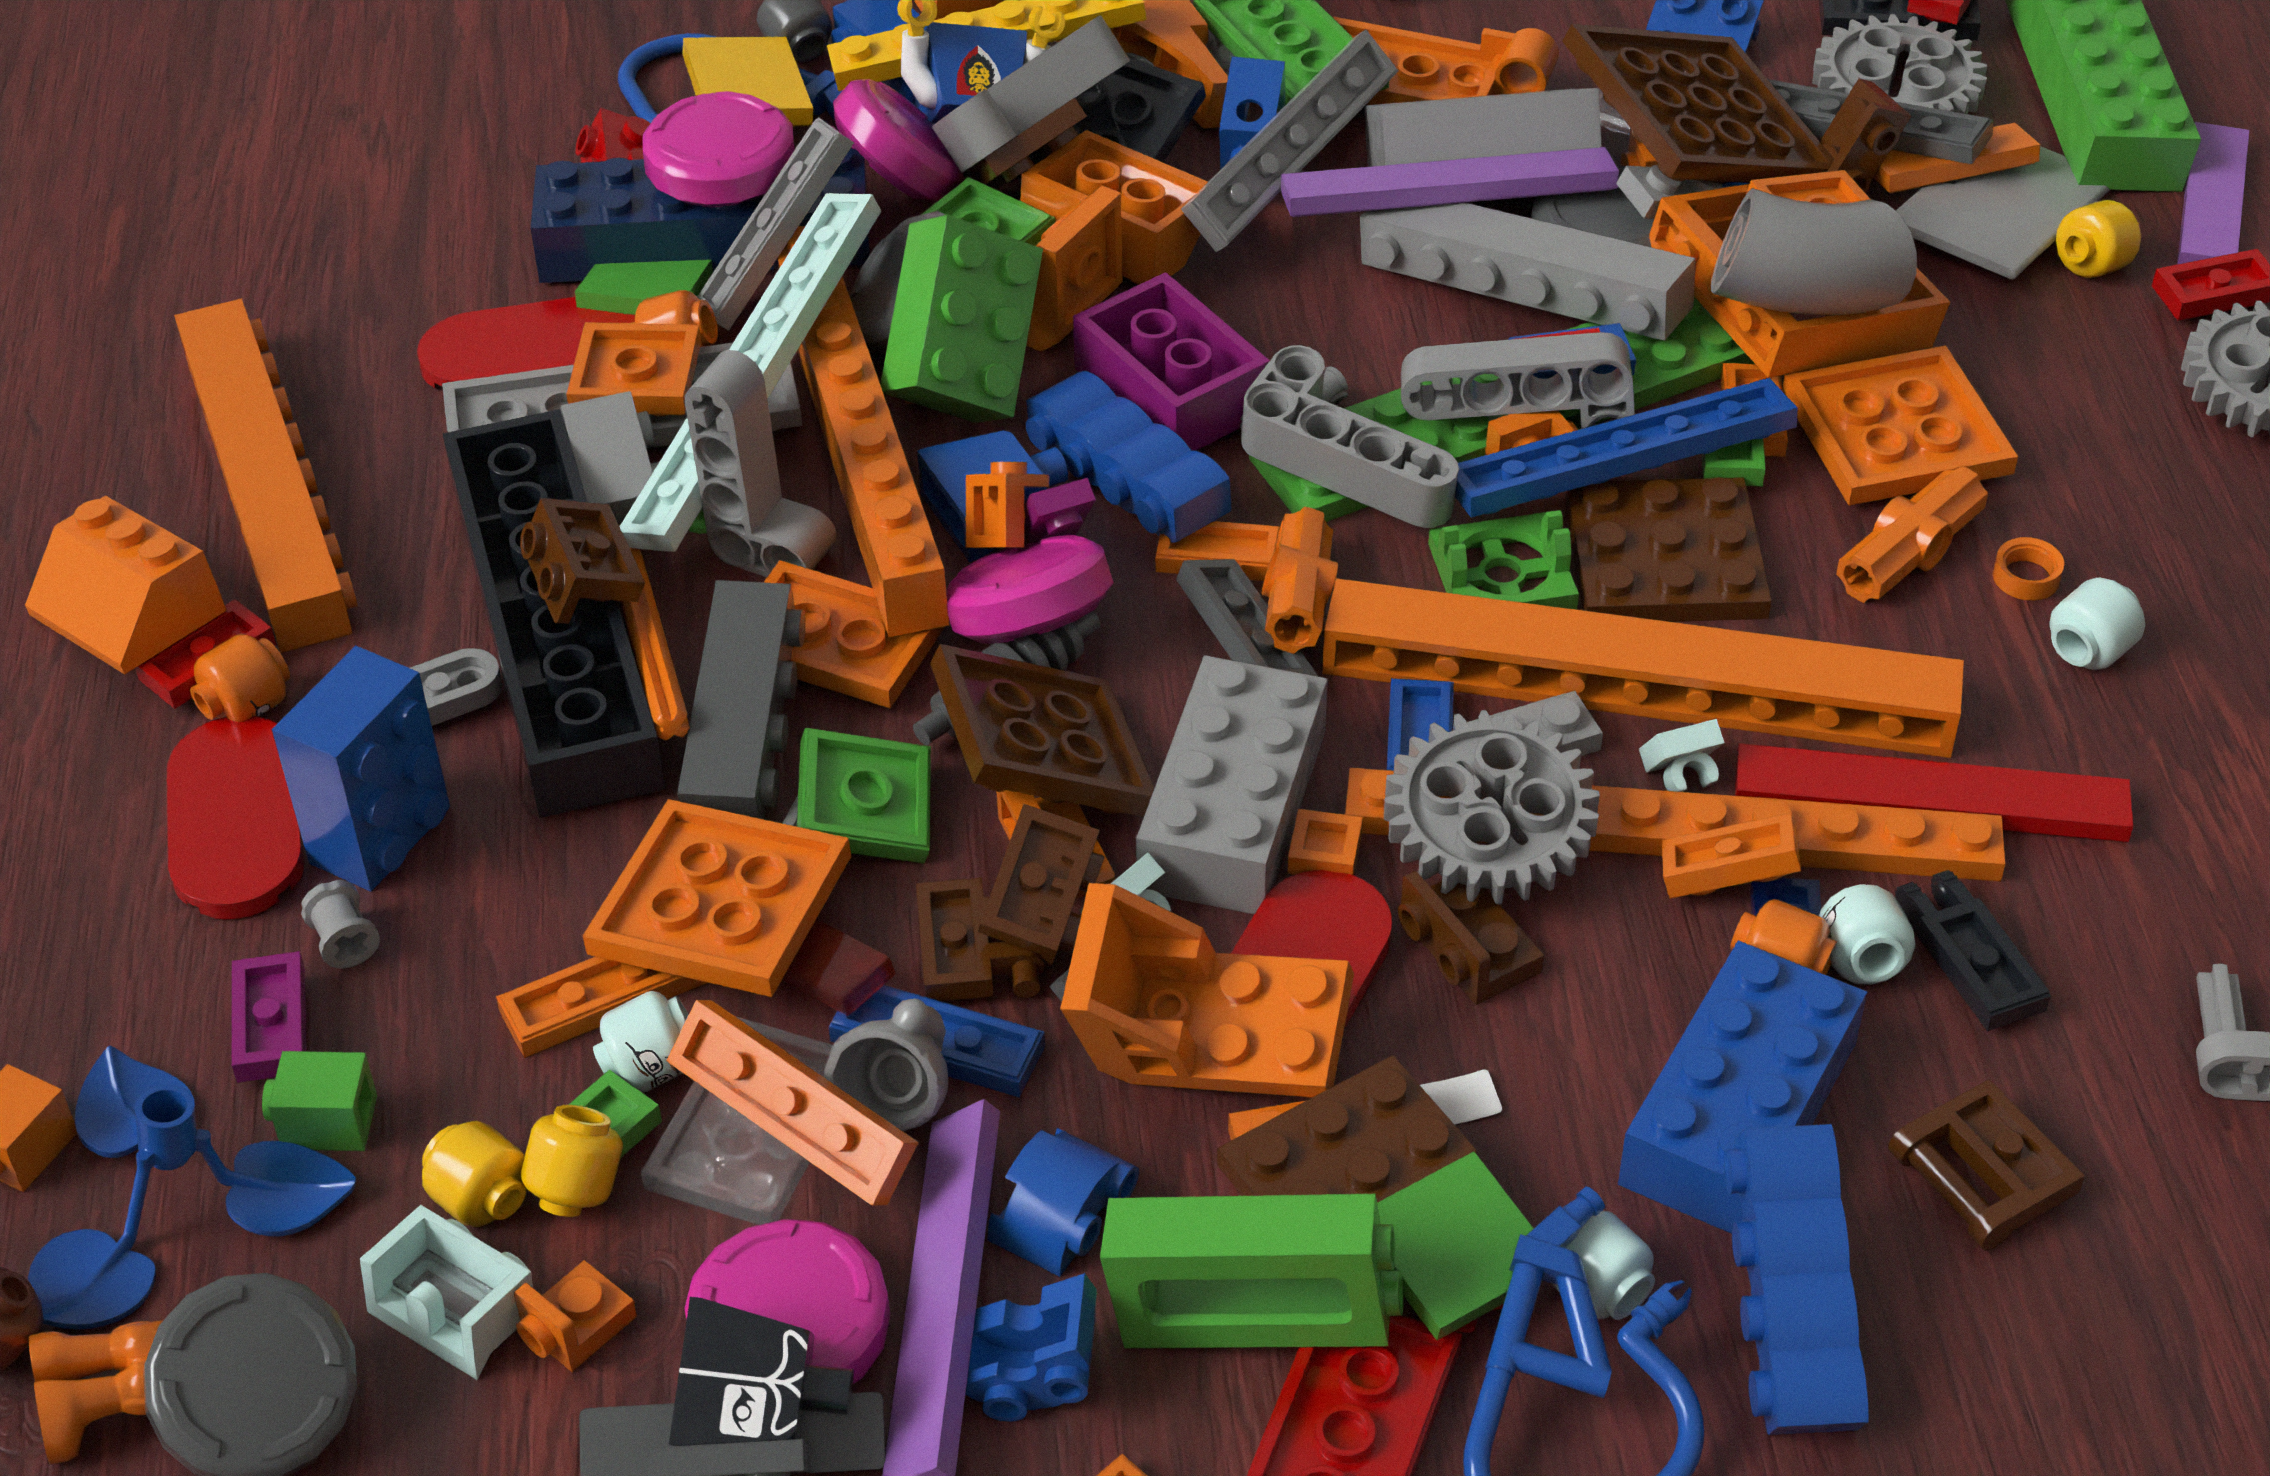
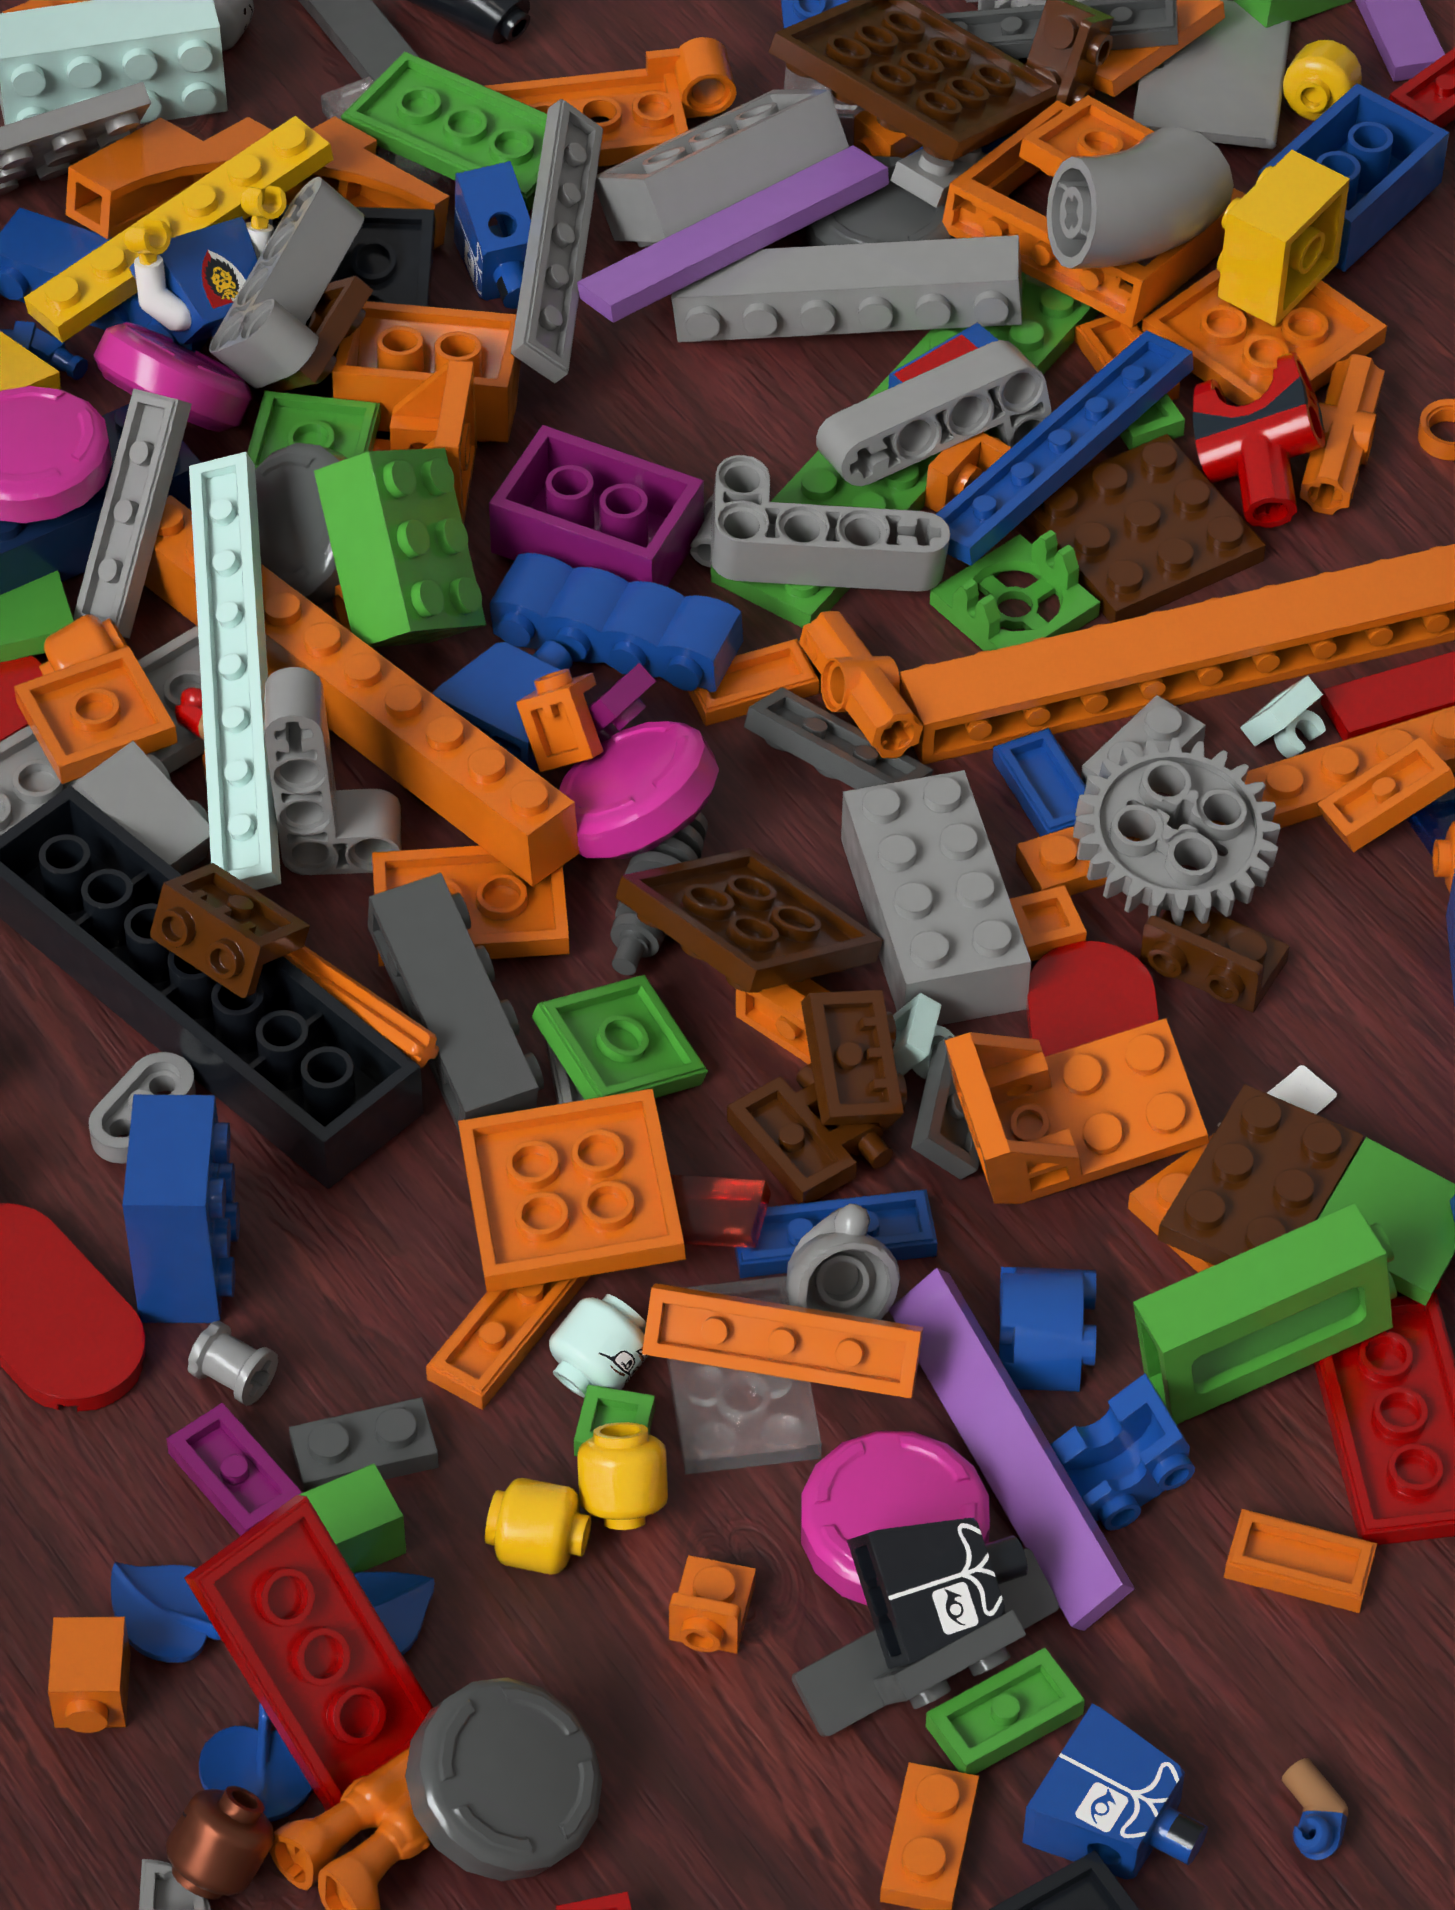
camera: 30 degrees left, 5 degrees up
light aqua window [360,1205,533,1380] -> none
none -> red tile [184,1495,434,1811]
none -> dark grey plate [289,1397,439,1493]
none -> red connector [1193,352,1325,528]
none -> yellow brick [1217,150,1350,327]
none -> blue brick [1257,83,1449,272]

